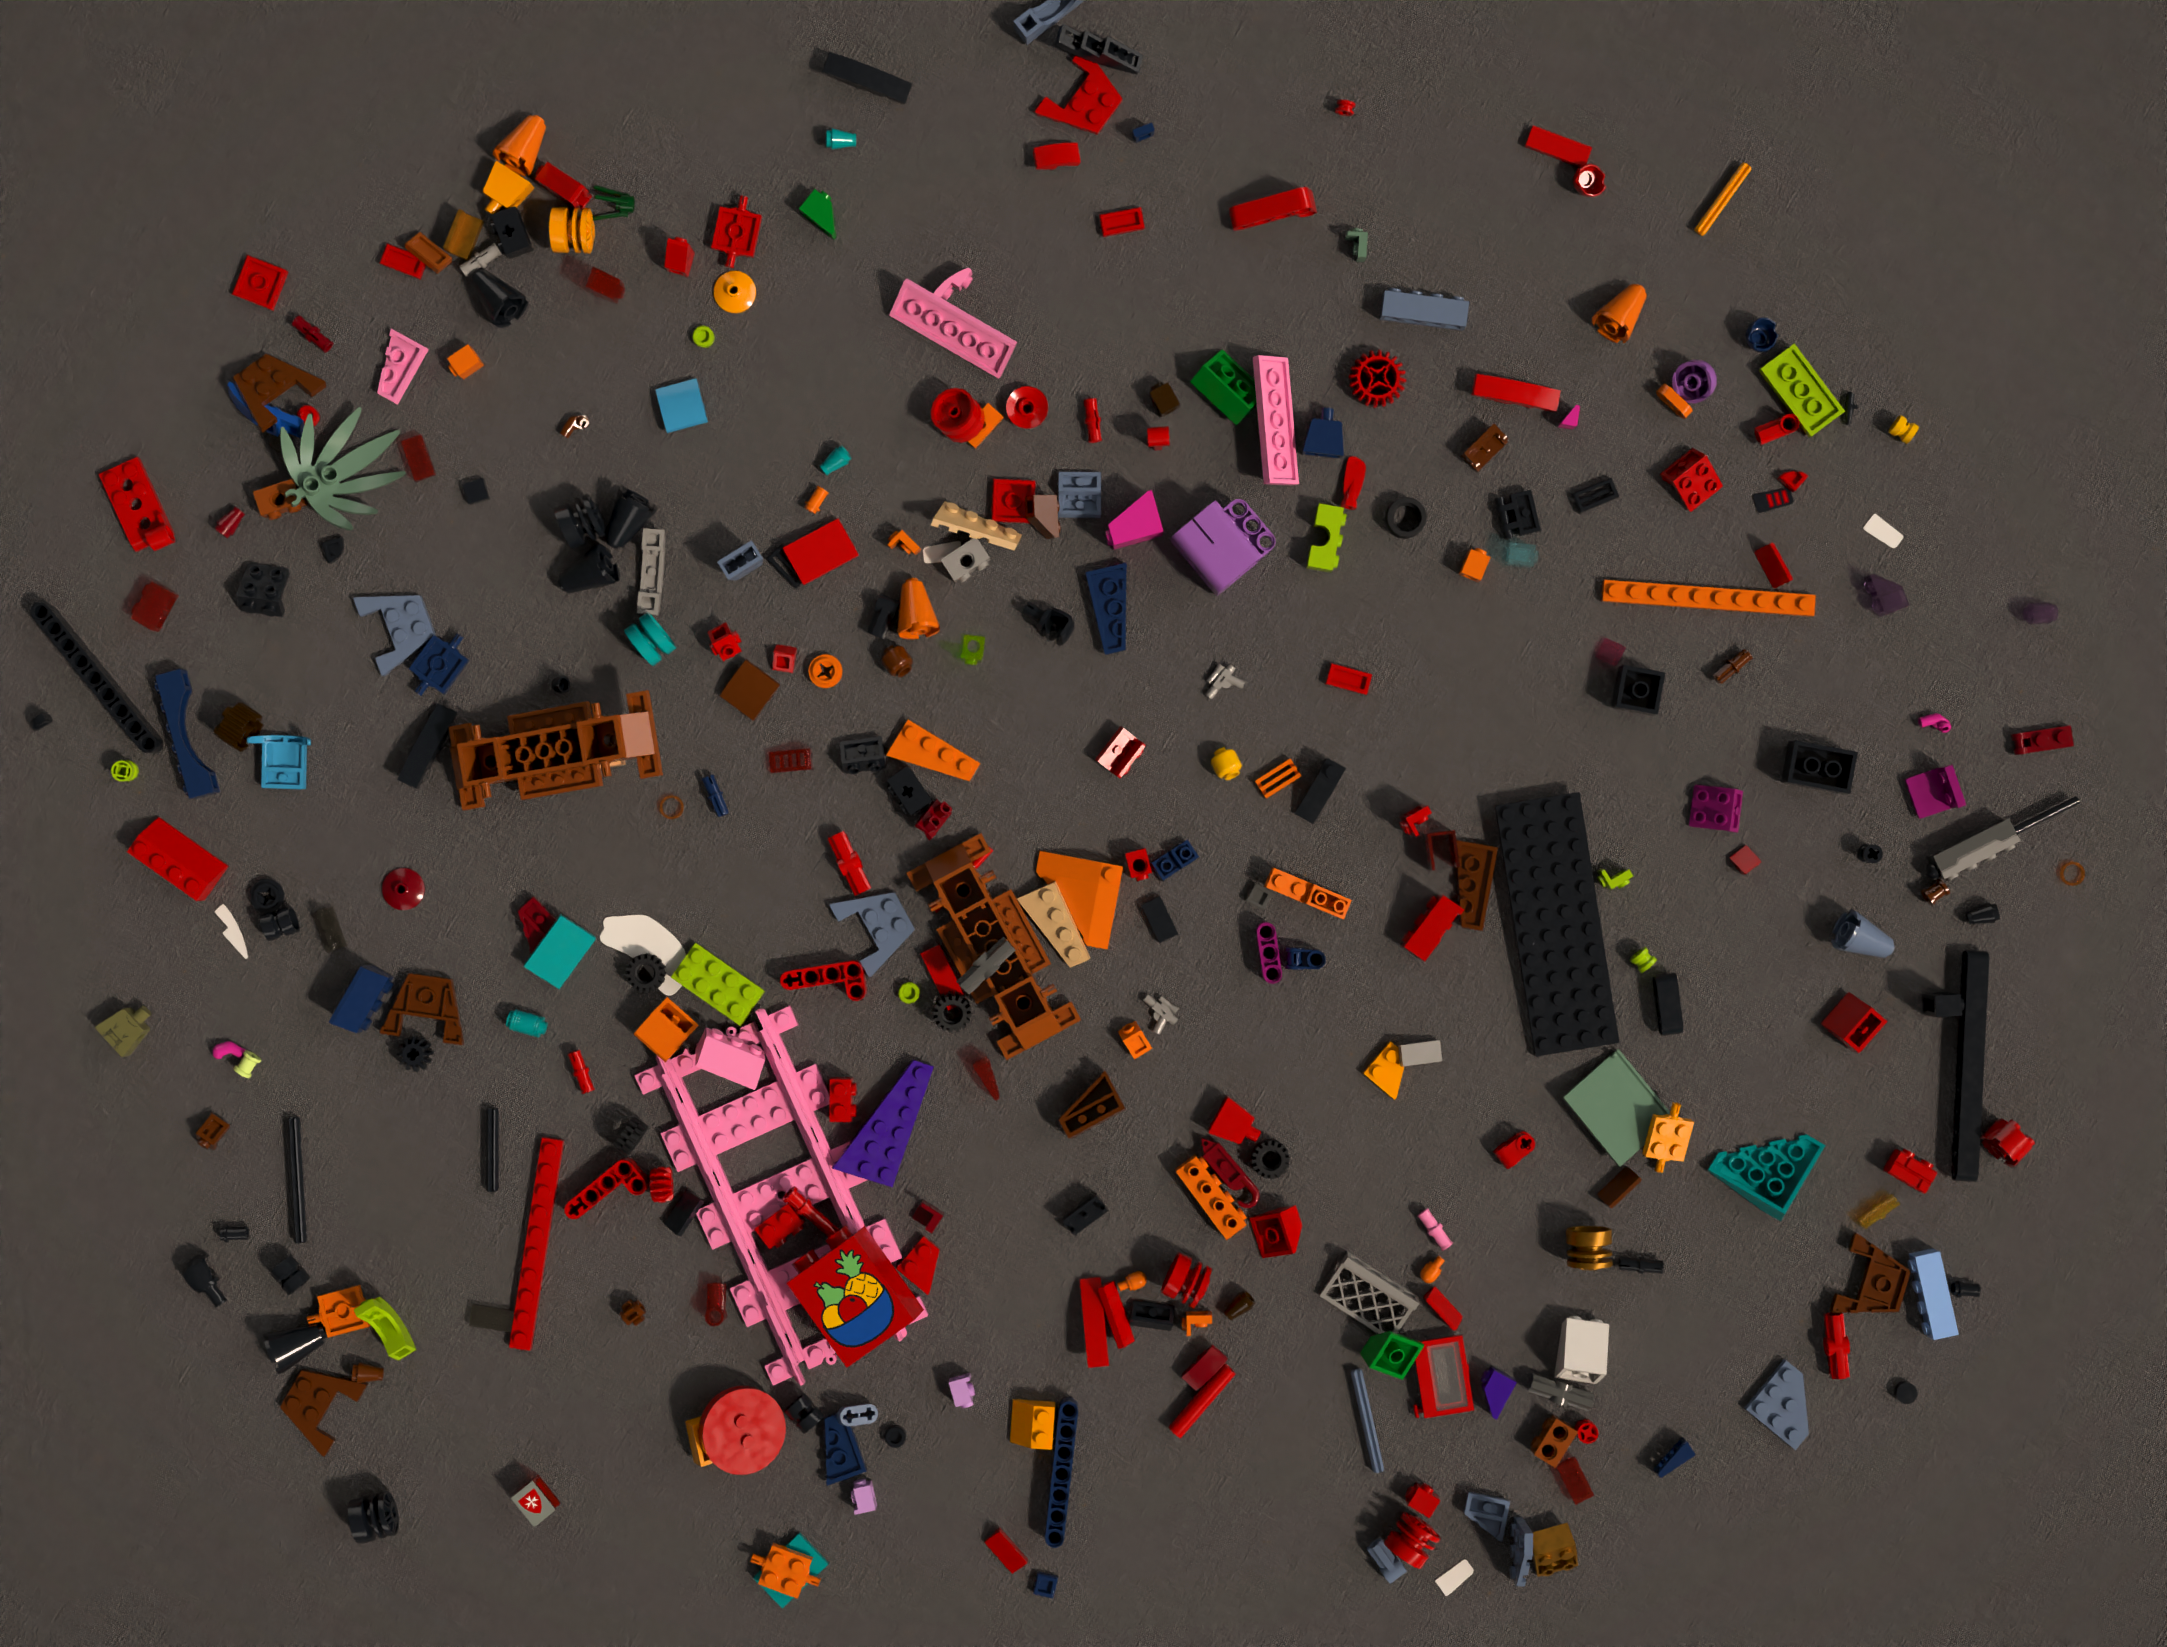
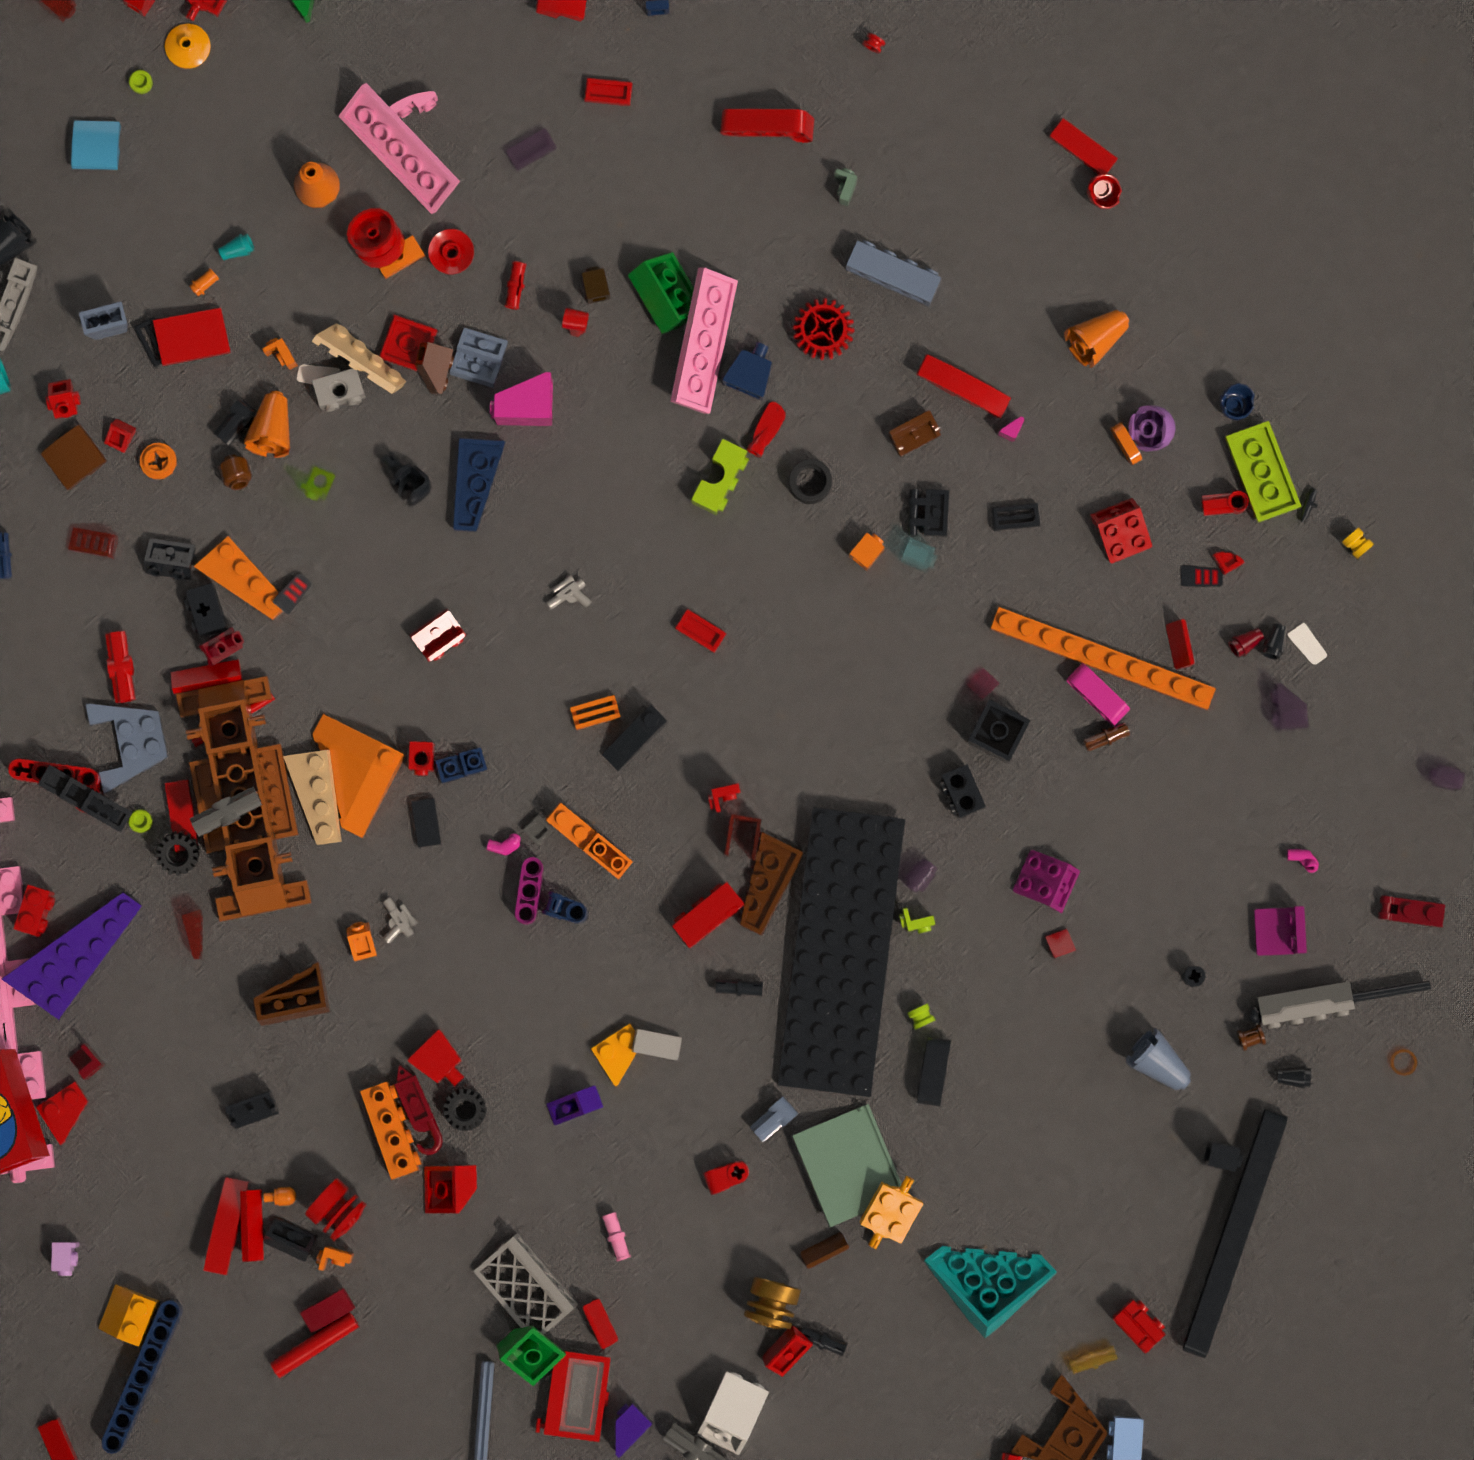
camera: 20 degrees right, 5 degrees down
medium lavender piece [1171,499,1276,596] -> none
yellow head [1211,747,1242,780] -> none
dark brown cone [1224,1290,1255,1321] -> none
orange cylinder [1420,1255,1445,1283] -> none
light orange axle [1695,162,1751,236] -> none
black brick [1781,740,1858,794] -> none
red slope [1820,992,1888,1053] -> none
red brick [1981,1118,2035,1167] -> none
none -> black slope [37,764,133,833]
none -> red tile [171,659,242,694]
none -> black sticker [273,574,311,615]
none -> orange cone [294,162,340,208]
none -> dark pink arm [486,833,521,855]
none -> clear purple tile [506,128,557,171]
none -> dark purple slope [547,1085,603,1126]
none -> black pin [715,978,763,997]
none -> sand blue piece [750,1096,798,1142]
none -> red slope [762,1325,813,1377]
none -> clear purple brick [904,858,938,893]
none -> black brick [939,764,986,819]
none -> dark pink beam [1066,663,1130,726]
none -> dark red cone [1228,628,1264,658]
none -> black cone [1261,624,1287,660]

